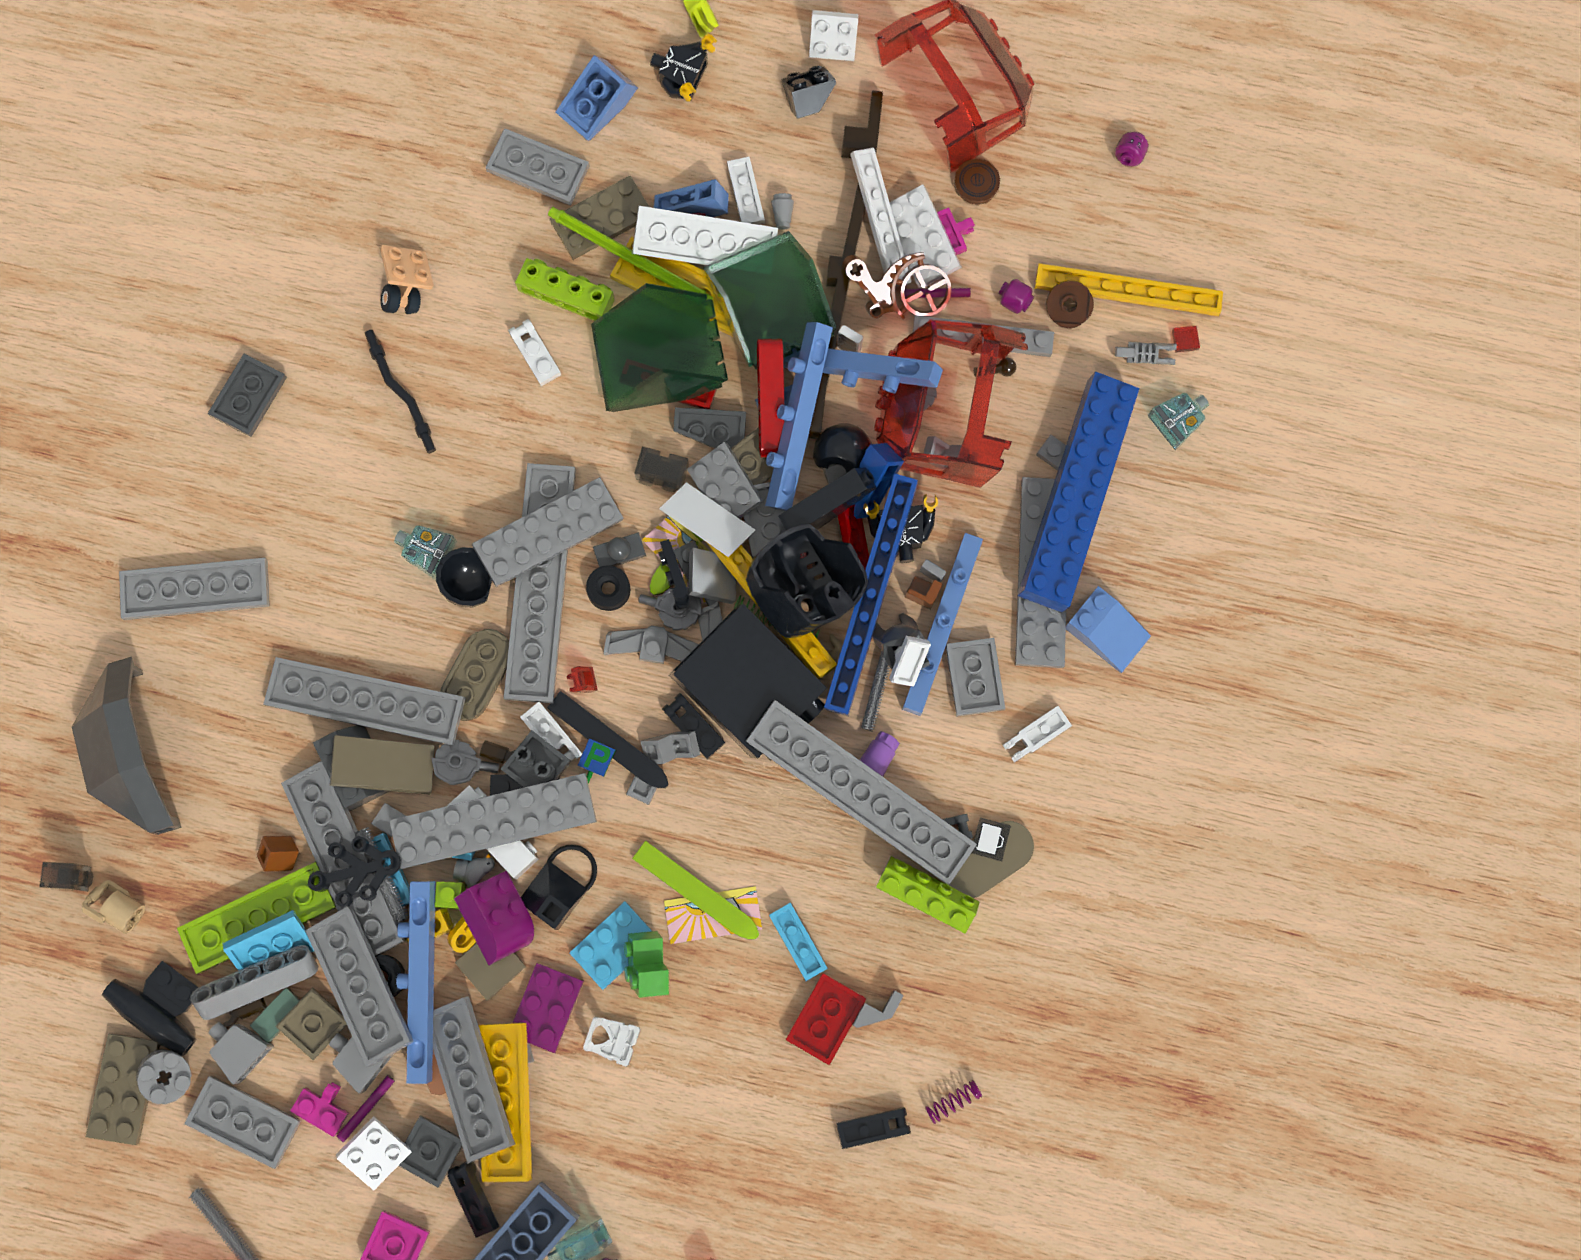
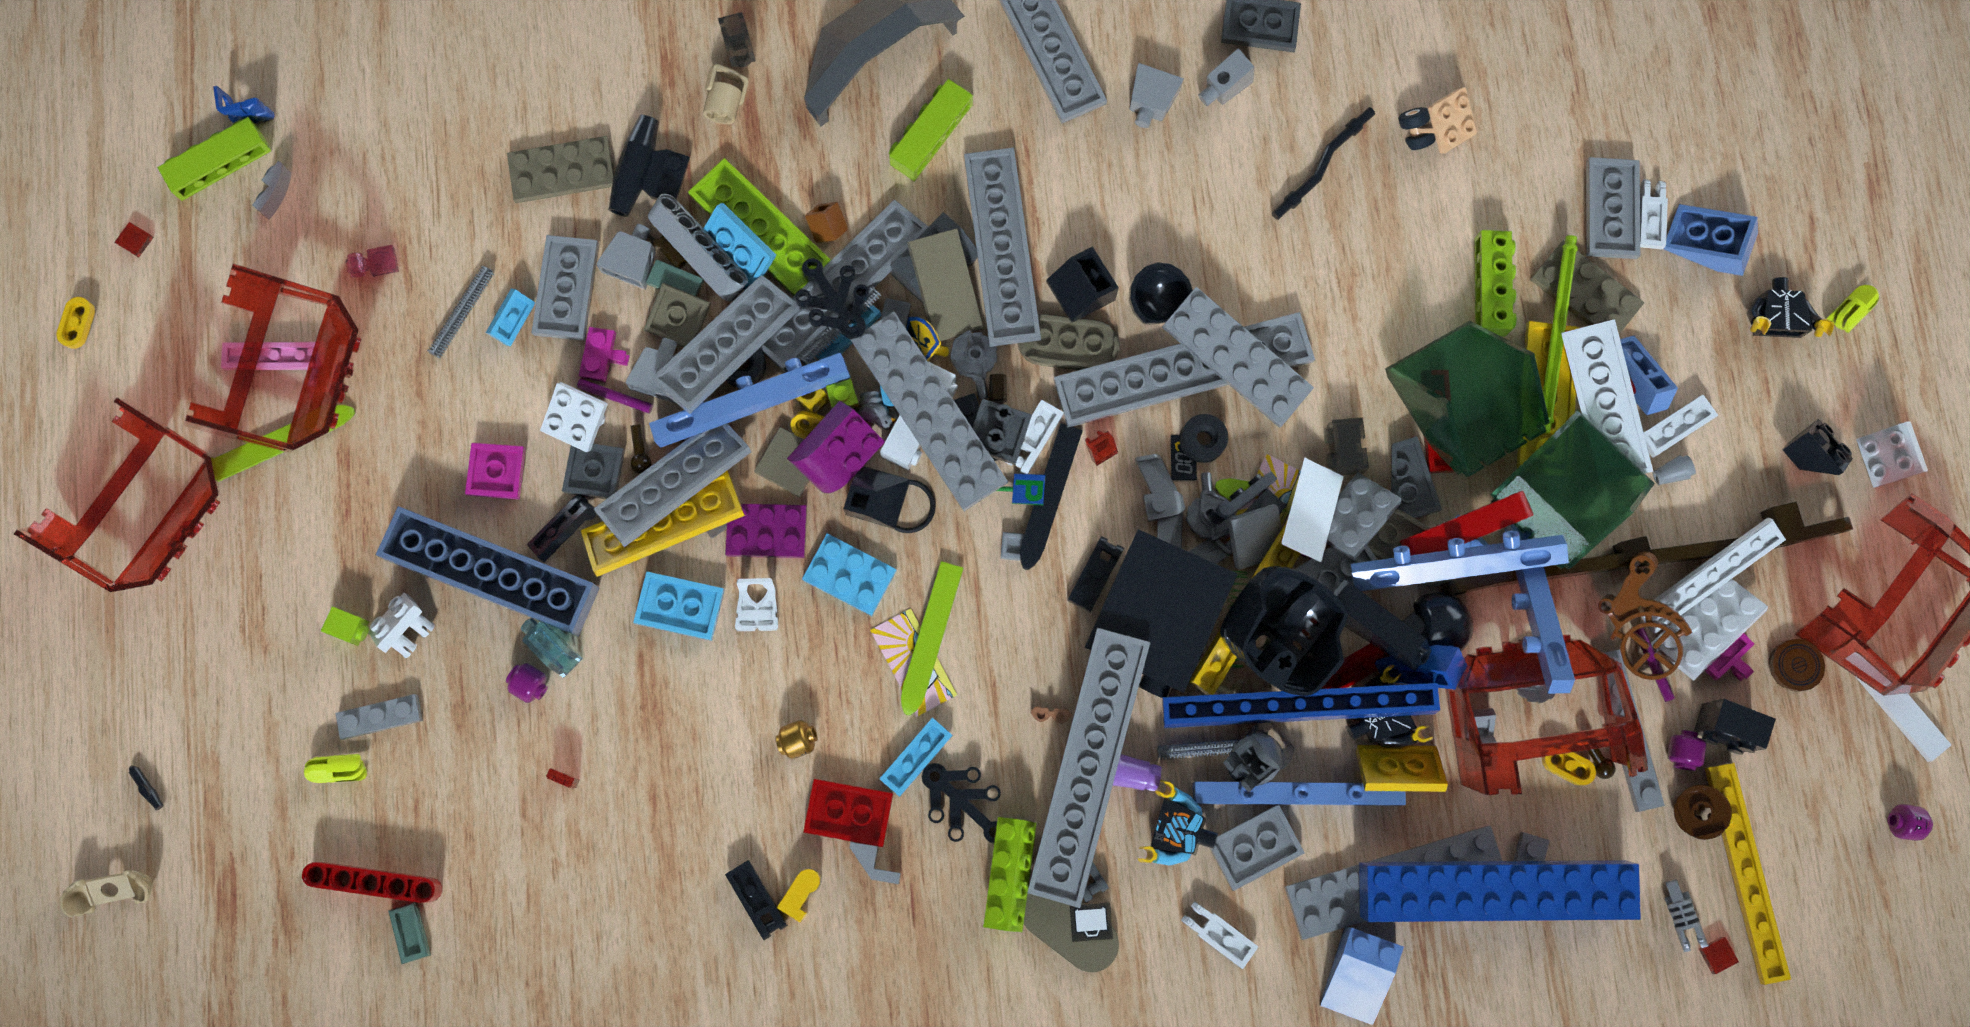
camera: 70 degrees right, 0 degrees up
light grey brick [136,1049,191,1104] -> none
torso [394,525,457,581] -> none
white plate [508,319,561,386] -> none
dark grey tile [593,532,646,567] -> none
bright green brick [624,931,669,998] -> none
light grey slope [640,731,700,764] -> none
tile [837,325,863,353] -> none
white tile [889,636,931,687] -> none
dark orange panel [905,576,943,610] -> none
light grey tile [920,559,946,582] -> none
magenta piece [925,1080,982,1124] -> none
torso [1148,393,1209,450] -> none
none -> medium azure plate [485,289,535,347]
none -> dark brown bar [630,424,651,474]
none -> medium azure plate [633,571,725,641]
none -> pearl gold head [776,720,818,759]
none -> yellow leg [777,869,821,923]
none -> lime brick [889,79,973,182]
none -> shield [906,317,949,361]
none -> black plant [921,763,1001,843]
none -> nougat piece [1030,706,1072,724]
none -> black slope [1046,246,1119,323]
none -> light grey torso [1130,63,1184,128]
none -> torso [1138,780,1218,866]
none -> black sticker [1170,435,1197,481]
none -> light grey torso [1198,48,1254,106]
none -> yellow plate [1356,745,1448,792]
none -> yellow plate [1542,746,1596,786]
none -> white hinge [1640,179,1668,249]
none -> black brick [1694,699,1776,755]
none -> white tile [1821,619,1951,762]

